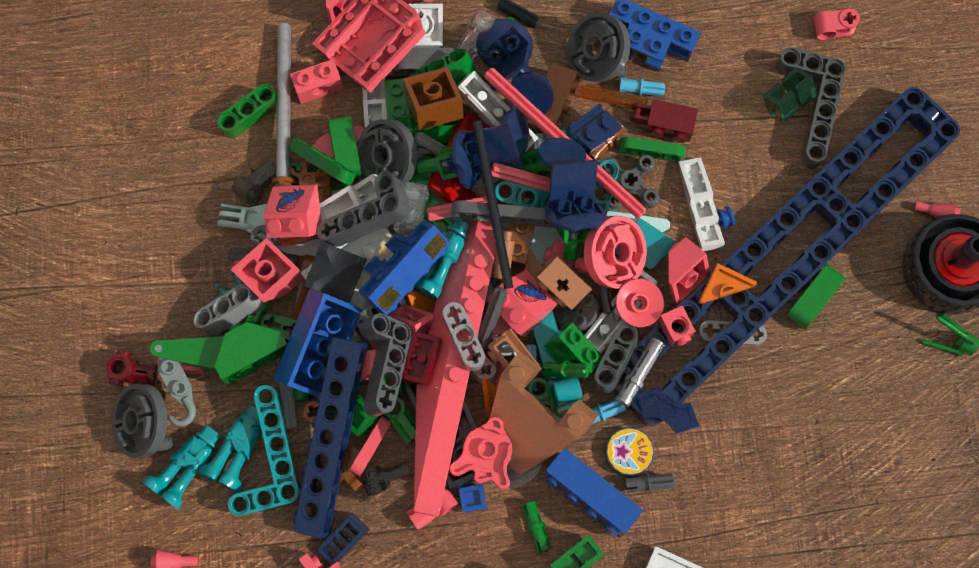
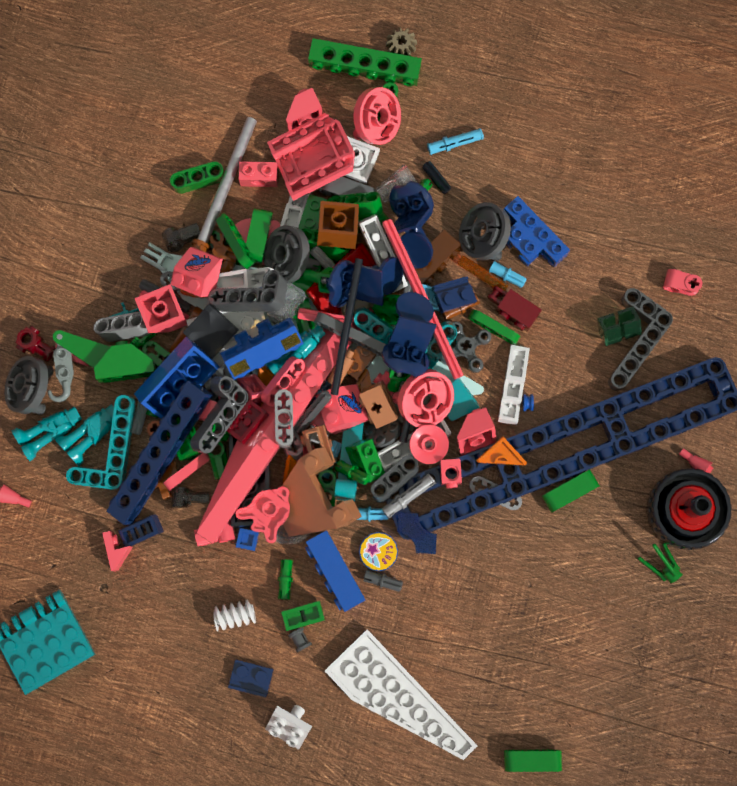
camera: 25 degrees right, 5 degrees up
coral axle [491,163,551,192] -> none
none -> coral beam [261,356,305,407]

